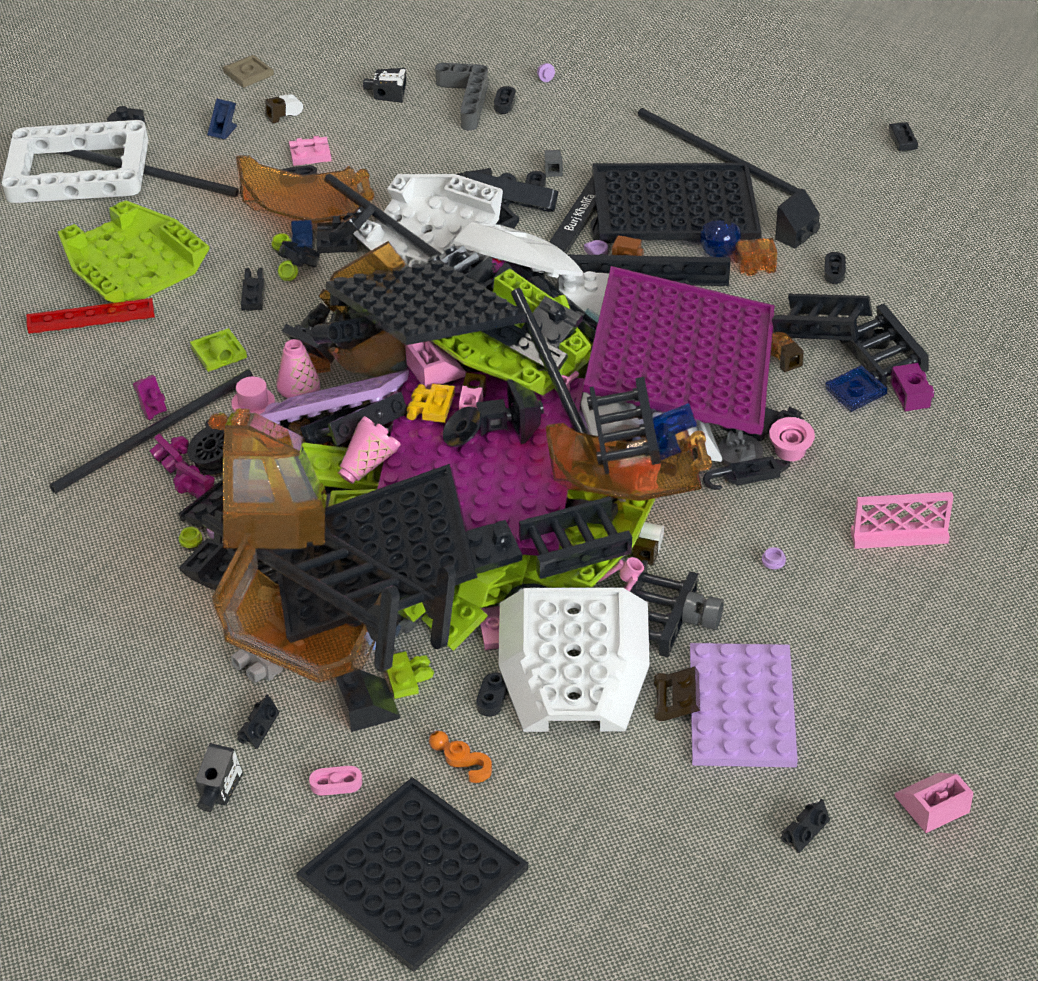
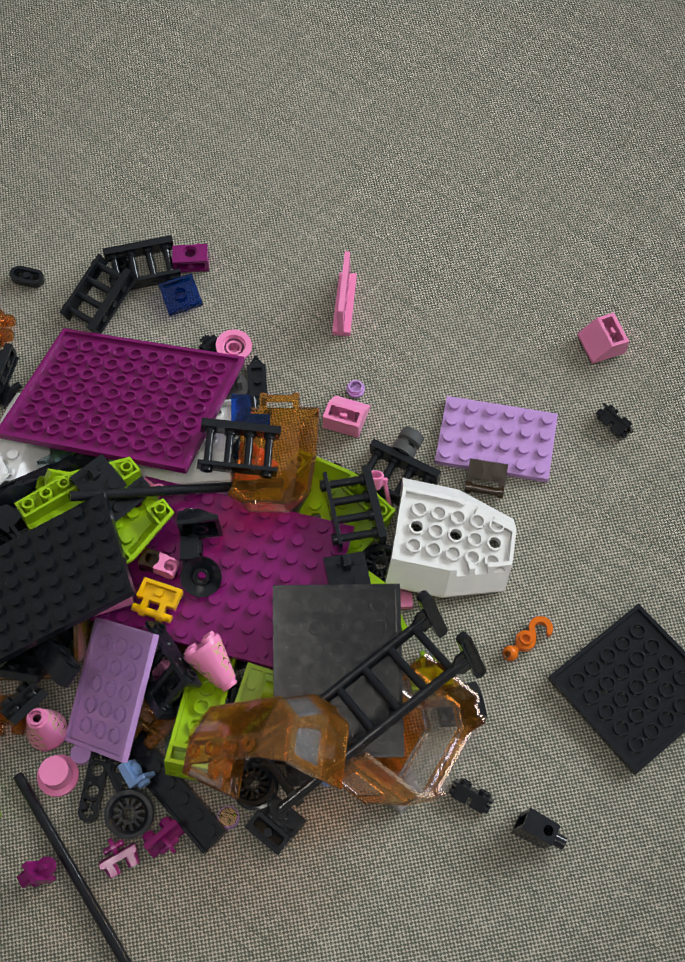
camera: 80 degrees left, 20 degrees up
lime plate [179,527,203,548] -> none
bright pink plate [309,766,363,796] -> none
black plate [476,672,508,717] -> none
dark brown leg [770,332,804,373] -> none
none -> bright pink slope [323,395,371,438]

